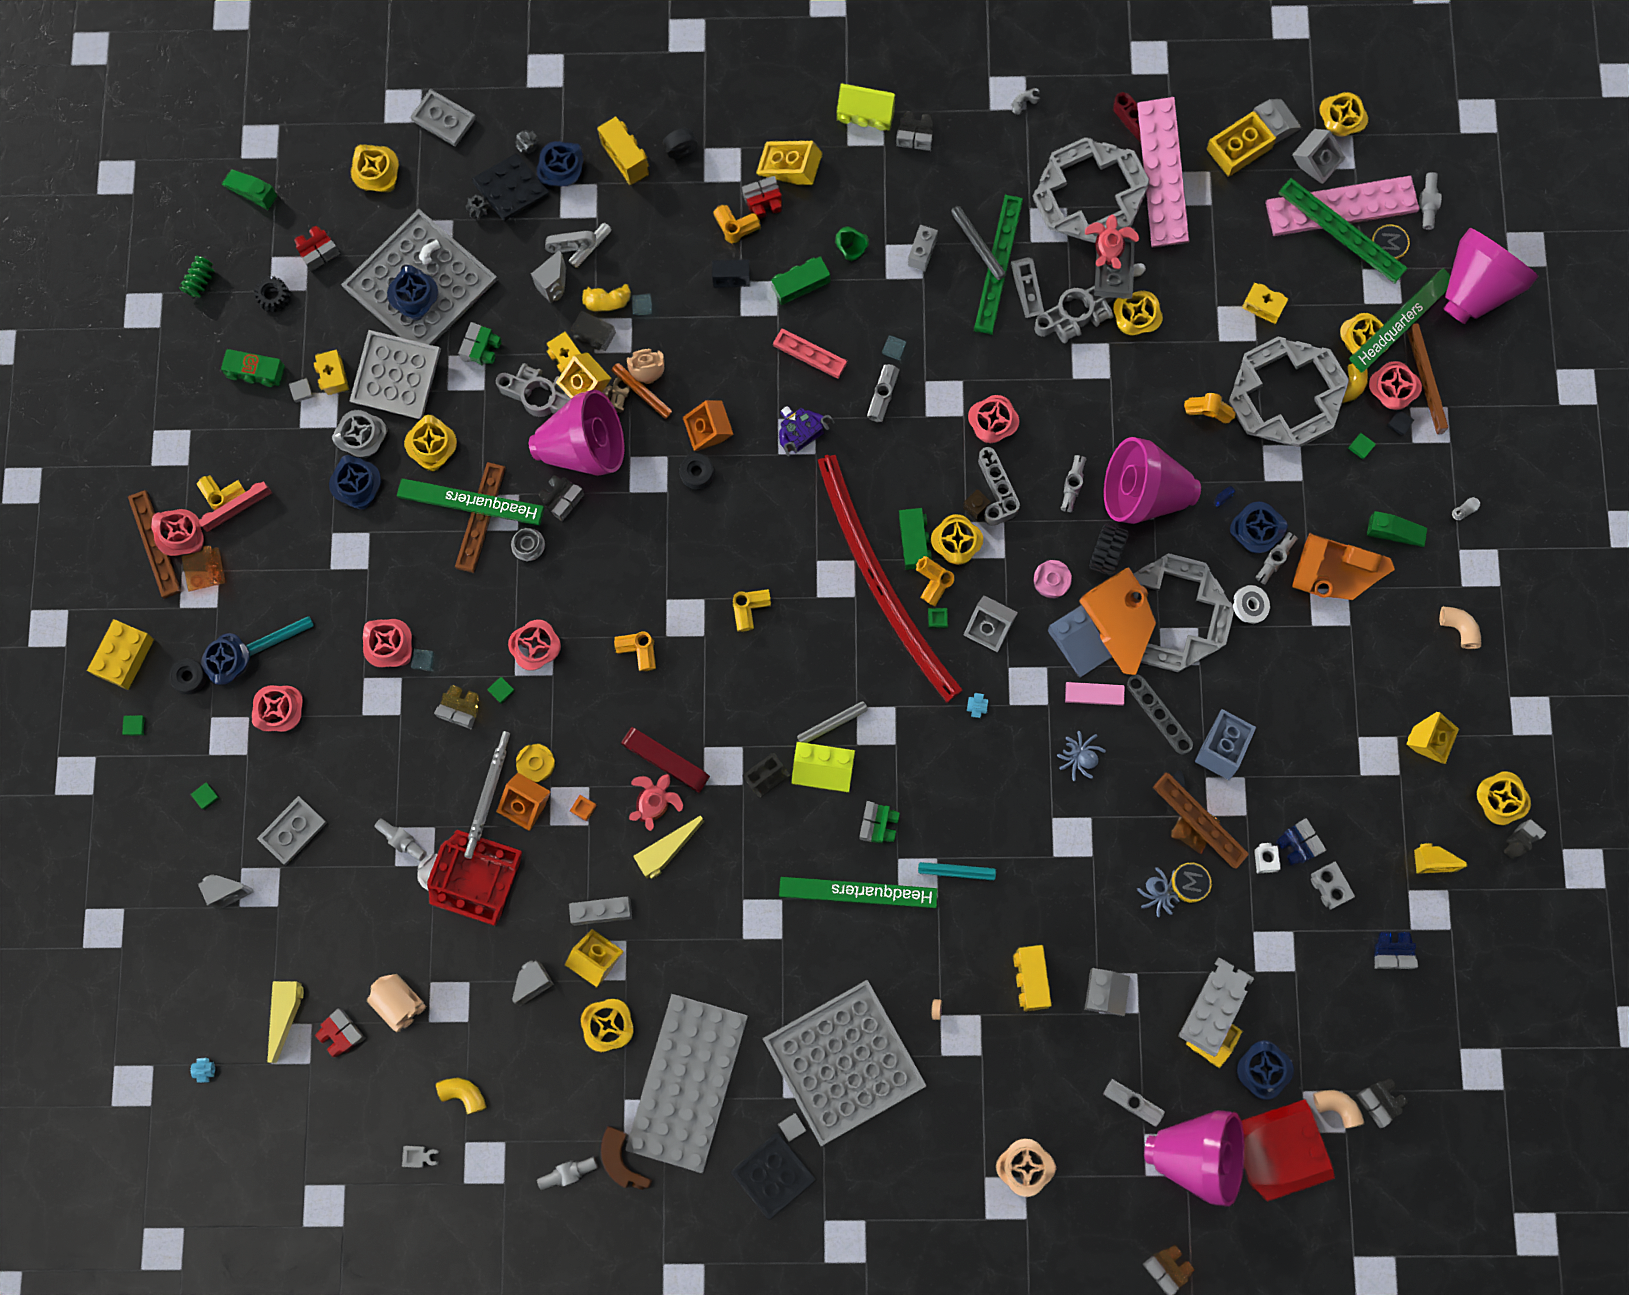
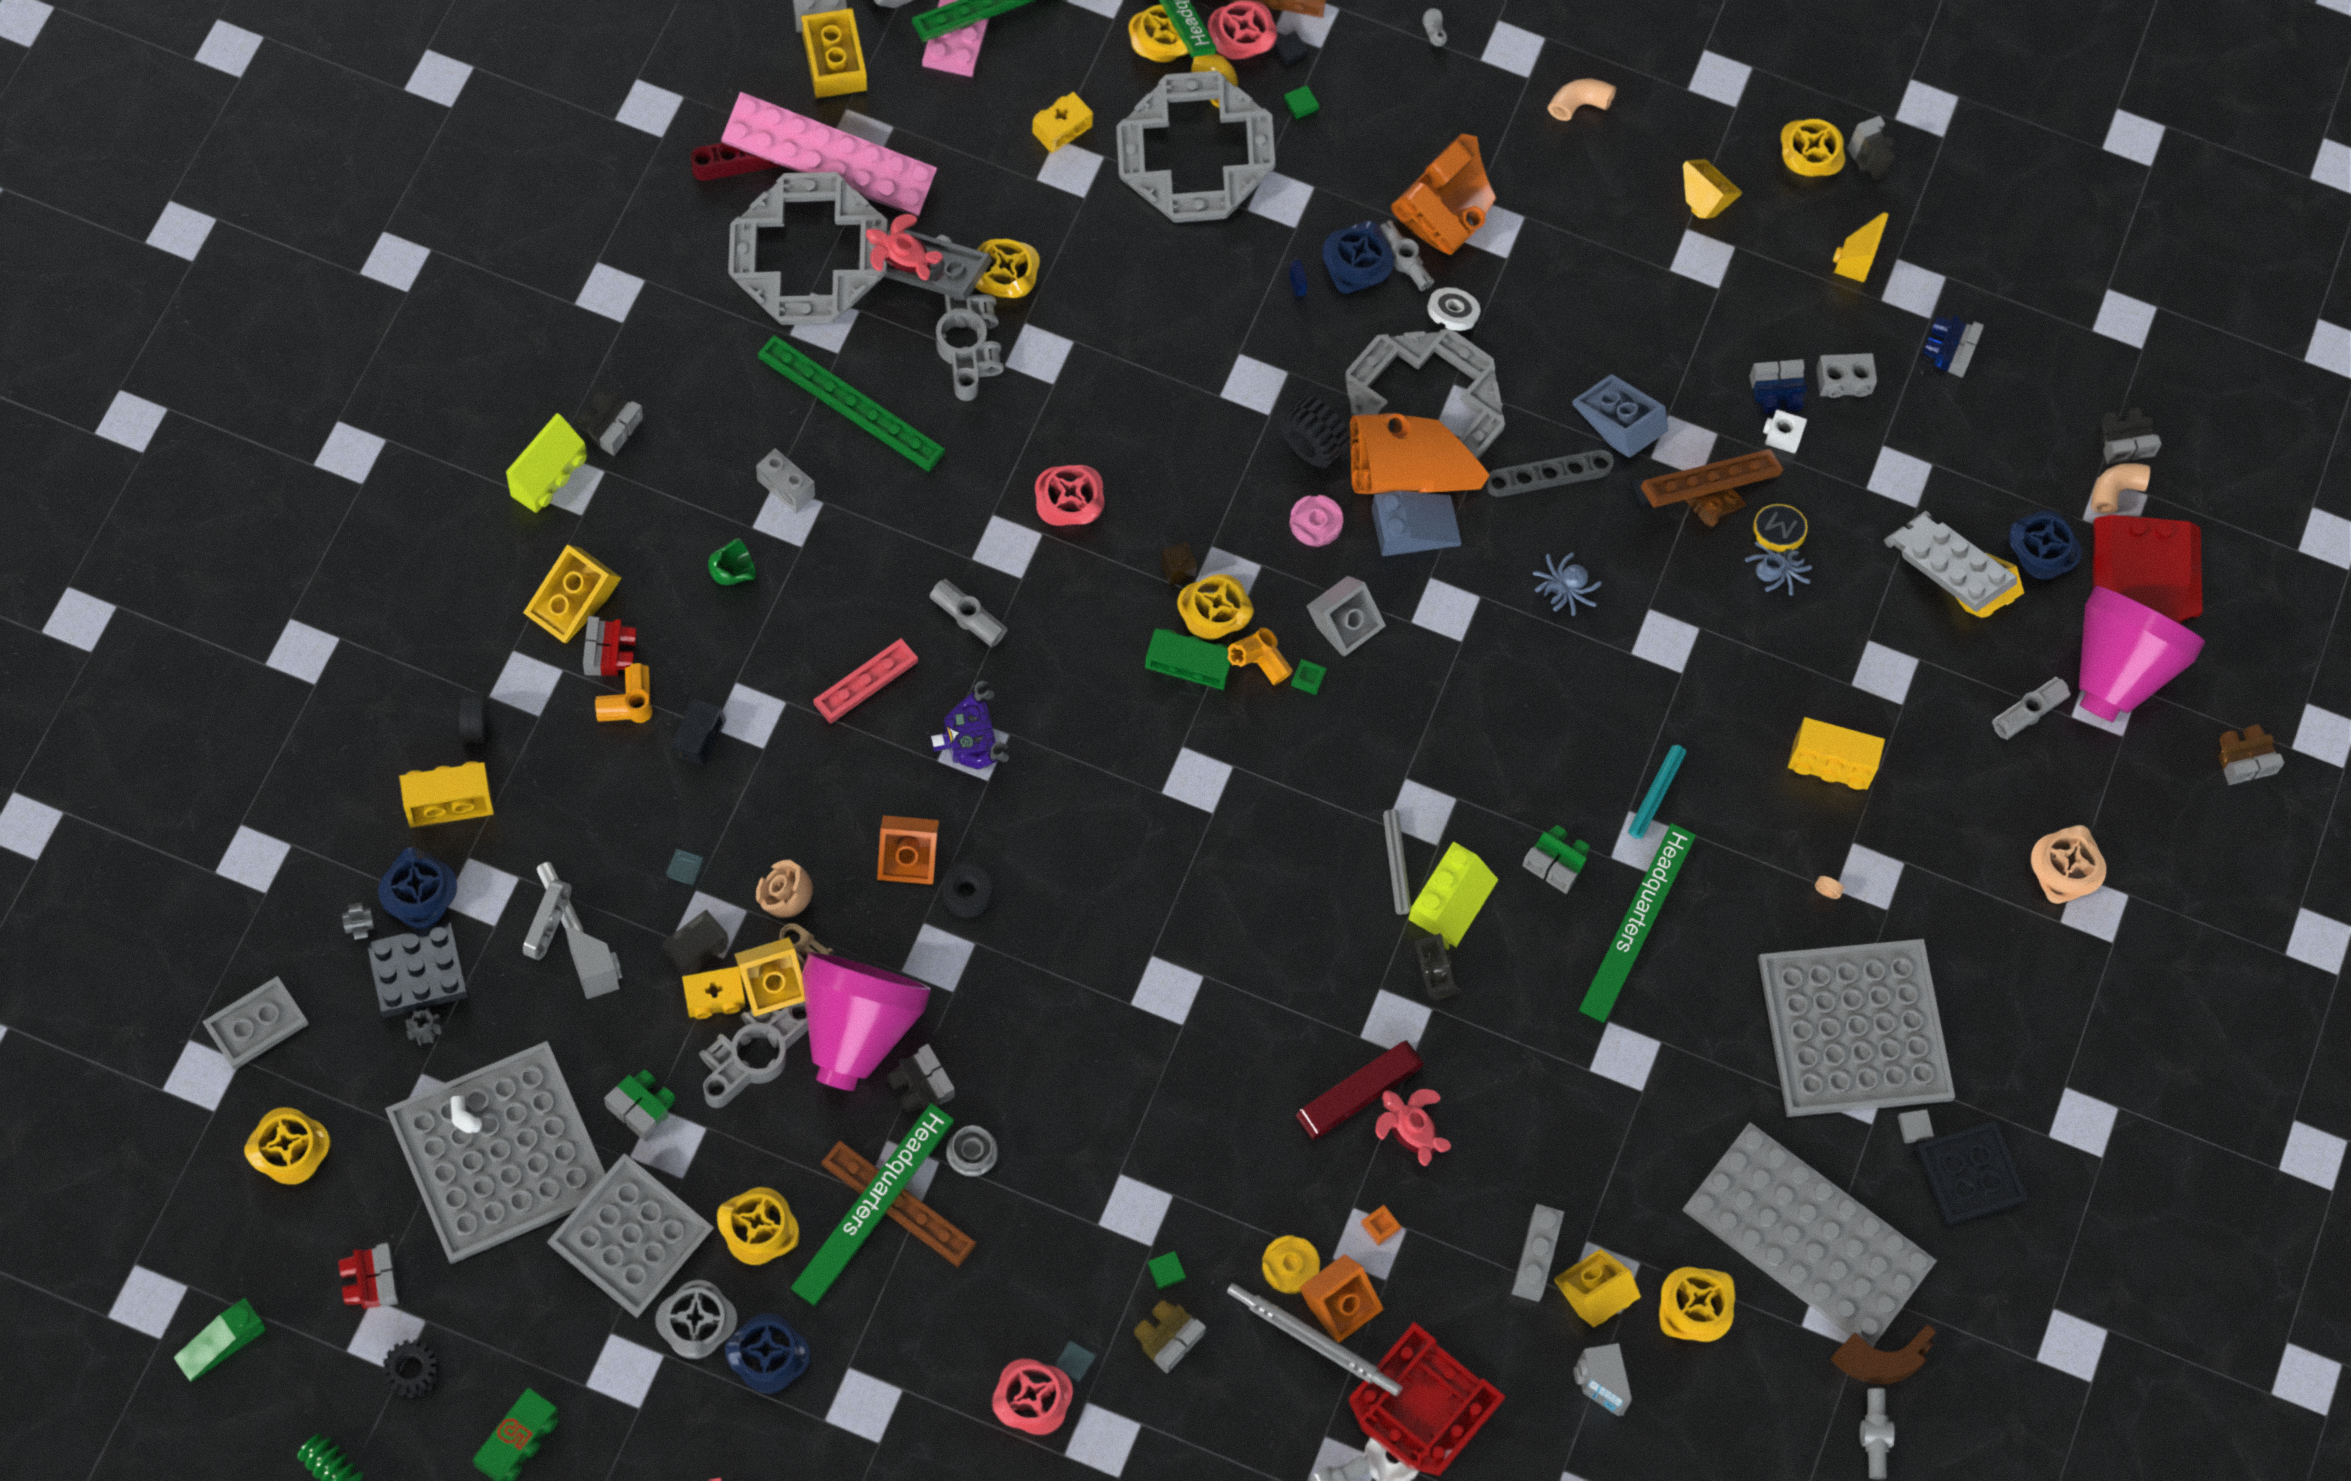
camera: 80 degrees left, 10 degrees down
light grey tile [289,378,313,403] -> none
yellow brick [314,350,349,395] -> none
dark blue piece [387,265,438,321] -> none
coral piece [508,620,561,670] -> none
yellow animal [583,284,631,311] -> none
orange axle [612,363,672,418] -> none
light orange piece [614,631,656,671] -> none
light yellow slope [633,815,704,879] -> none
yellow piece [733,589,771,632] -> none
green brick [771,256,831,305] -> none
red piece [818,455,962,703] -> none
clear light blue tile [882,335,906,360] -> none
dark grey axle [951,206,1005,280] -> none
medium azure gear [967,693,988,718] -> none
light grey beam [978,447,1020,526] -> none
light grey piece [1011,88,1040,115] -> none
light grey slope [1011,257,1044,318] -> none
light grey pin [1061,455,1086,512] -> none
bright pink tile [1065,682,1124,706] -> none
light grey slope [1085,968,1130,1016] -> none
dark pink cone [1104,437,1201,524] -> none
light orange piece [1184,393,1236,423] -> none
green slope [1367,511,1427,547] -> none

